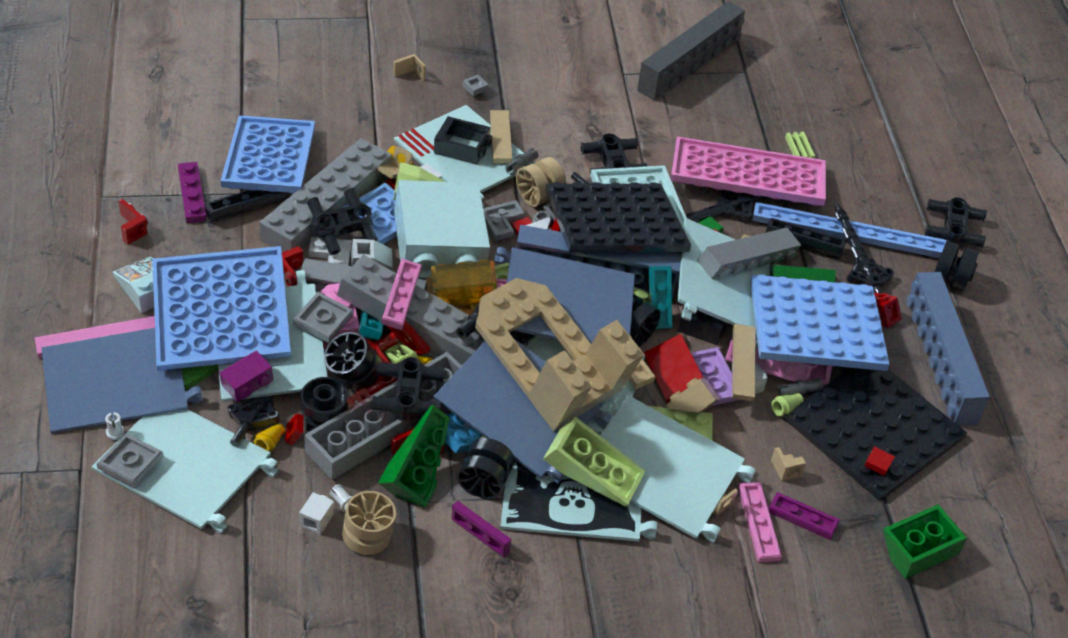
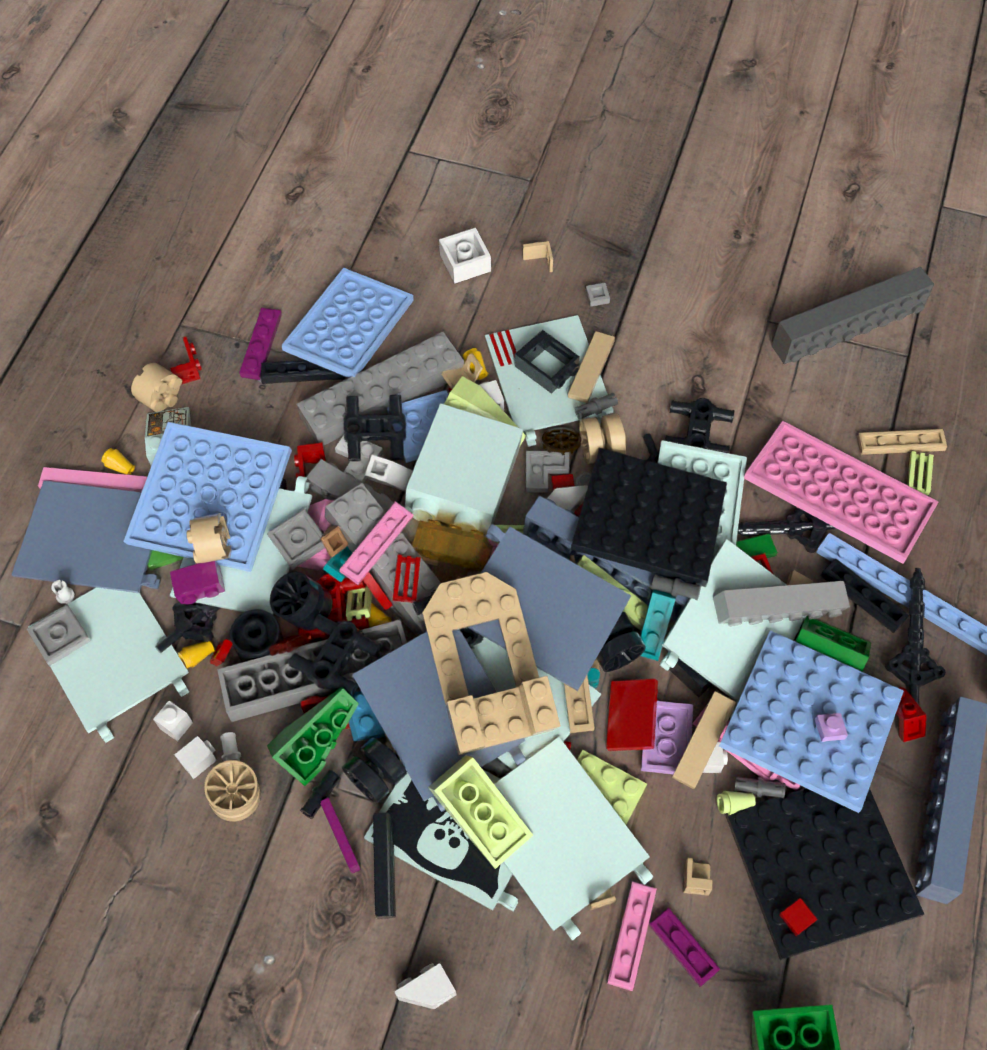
camera: 30 degrees right, 15 degrees up
tan slope [666,378,720,413] -> none
none -> yellow cone [101,448,135,475]
none -> tan brick [131,363,182,412]
none -> white brick [153,701,193,741]
none -> tan brick [186,513,231,564]
none -> black pin [300,770,341,819]
none -> medium nougat slope [320,525,349,557]
none -> black brick [373,813,396,919]
none -> red tile [392,555,421,603]
none -> white slope [394,963,456,1009]
none -> white brick [439,228,491,284]
none -> dark brown wheel [542,427,581,455]
none -> dark grey pin [651,574,701,601]
none -> lavender plate [815,713,848,742]
none -> tan tile [857,429,947,455]

